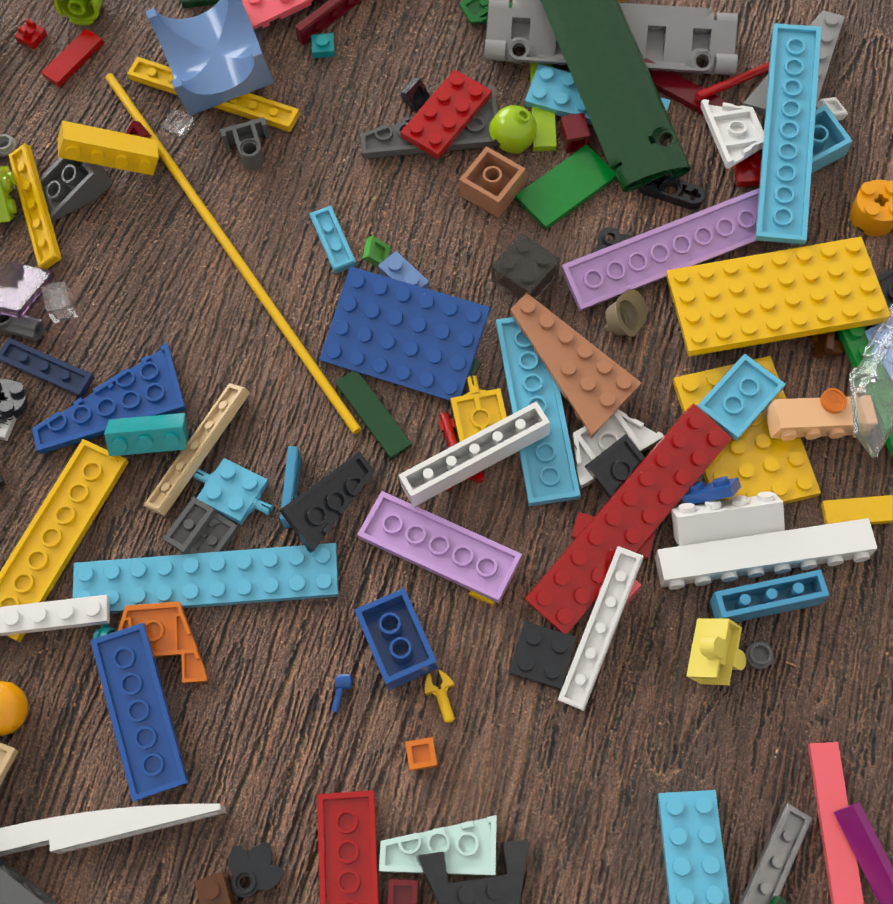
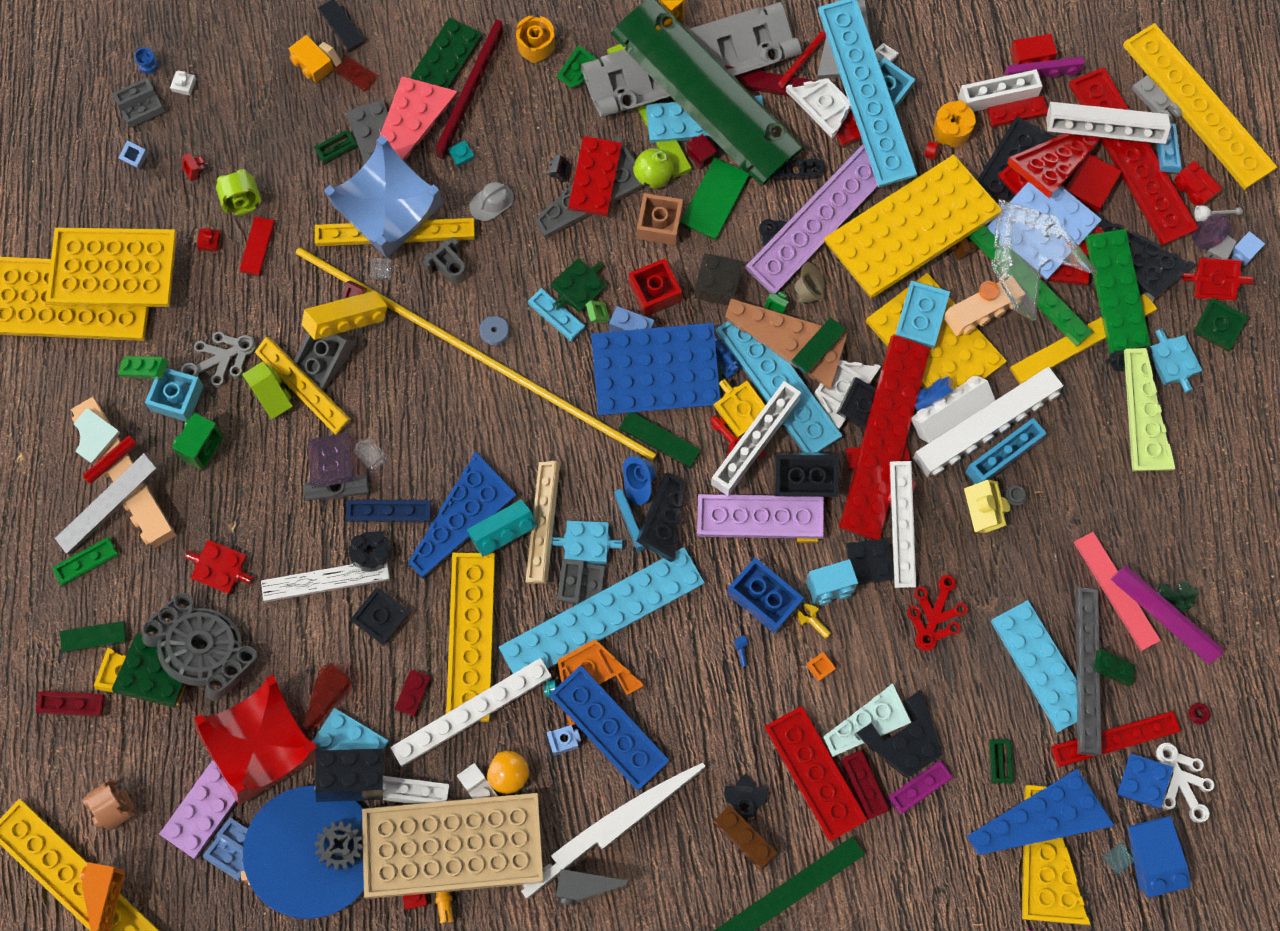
camera: 30 degrees left, 5 degrees up
none -> light grey piece [469,182,514,221]
none -> sand blue piece [479,315,510,346]
none -> light blue brick [547,725,581,756]
none -> dark green plate [550,257,607,313]
none -> blue piece [623,456,655,505]
none -> red brick [628,258,682,316]
none -> blue hinge [715,337,742,379]
none -> green tile [764,291,789,314]
none -> black brick [773,452,839,497]
none -> dark green tile [791,317,846,375]
none -> medium azure brick [806,559,858,606]
none -> red plant [907,575,967,651]
none -> red piece [925,141,941,160]

